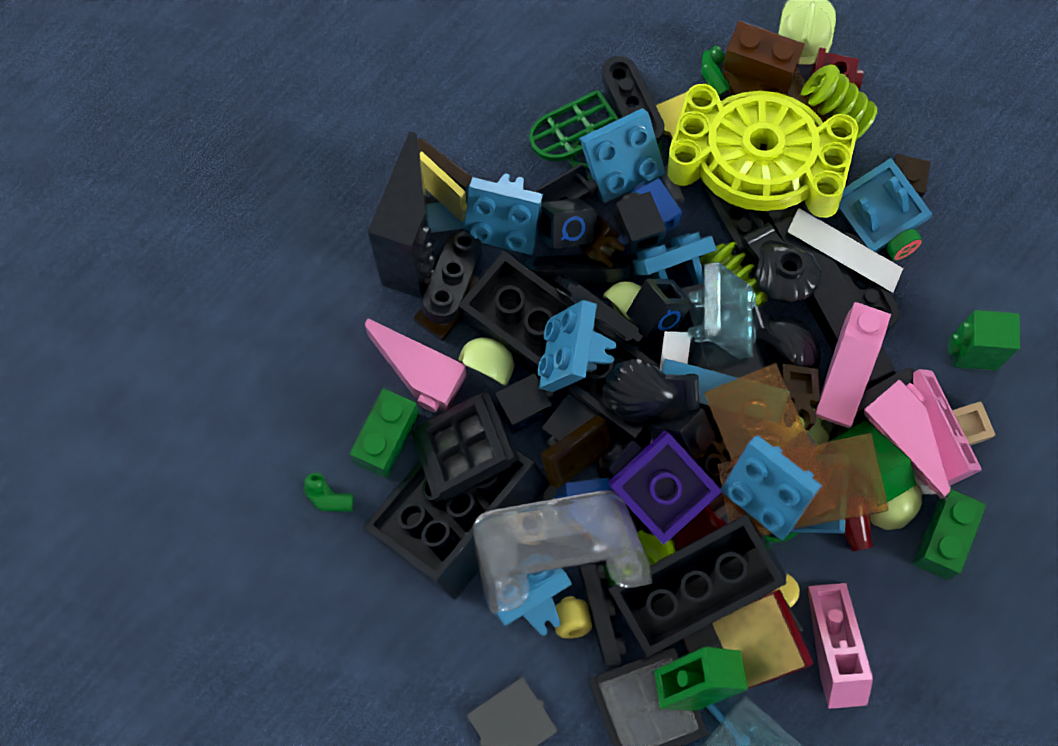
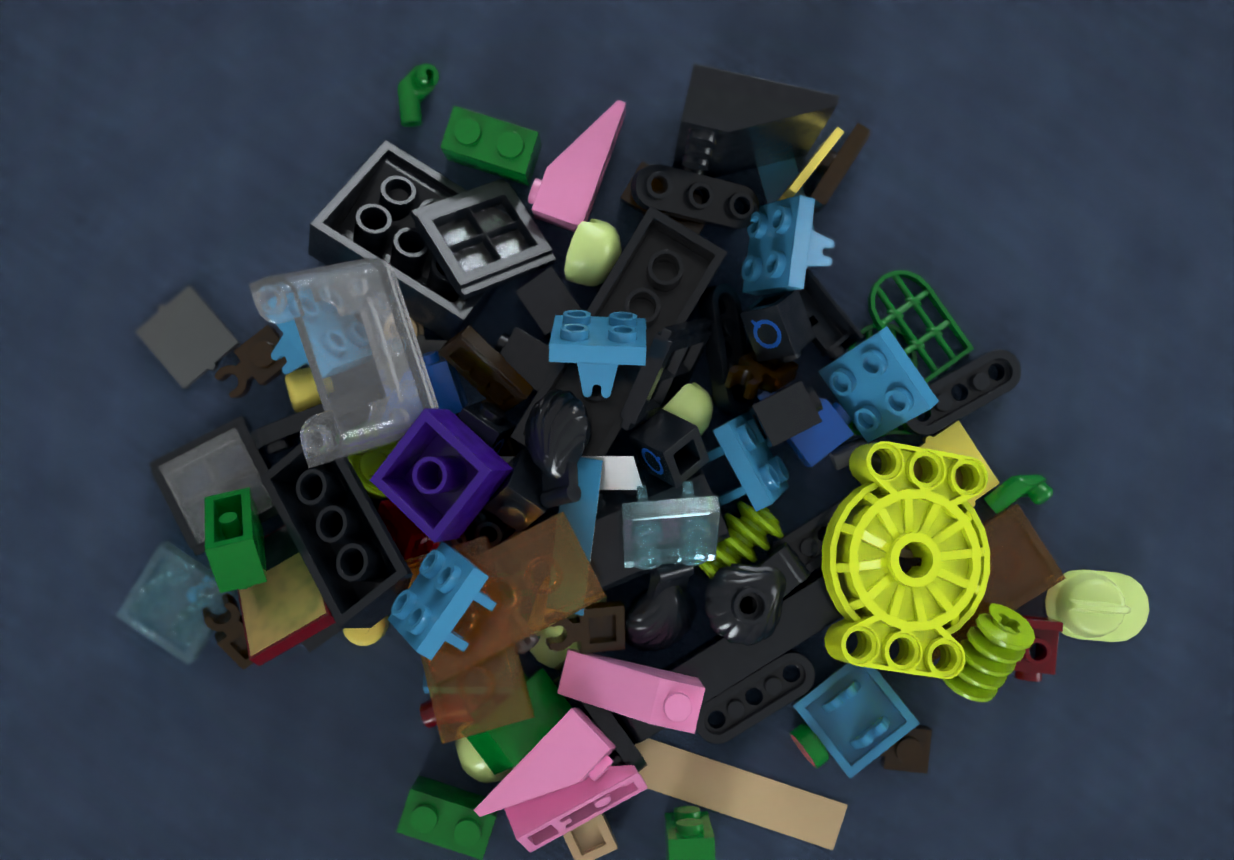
camera: 80 degrees right, 15 degrees up
reddish brown brick [723,21,805,92] -> none
white sticker [787,208,903,293] -> none
bright pink slope [808,583,873,709] -> none
none -> dark brown plate [202,593,253,670]
none -> dark brown plate [214,325,287,399]
none -> tan sticker [611,738,848,850]

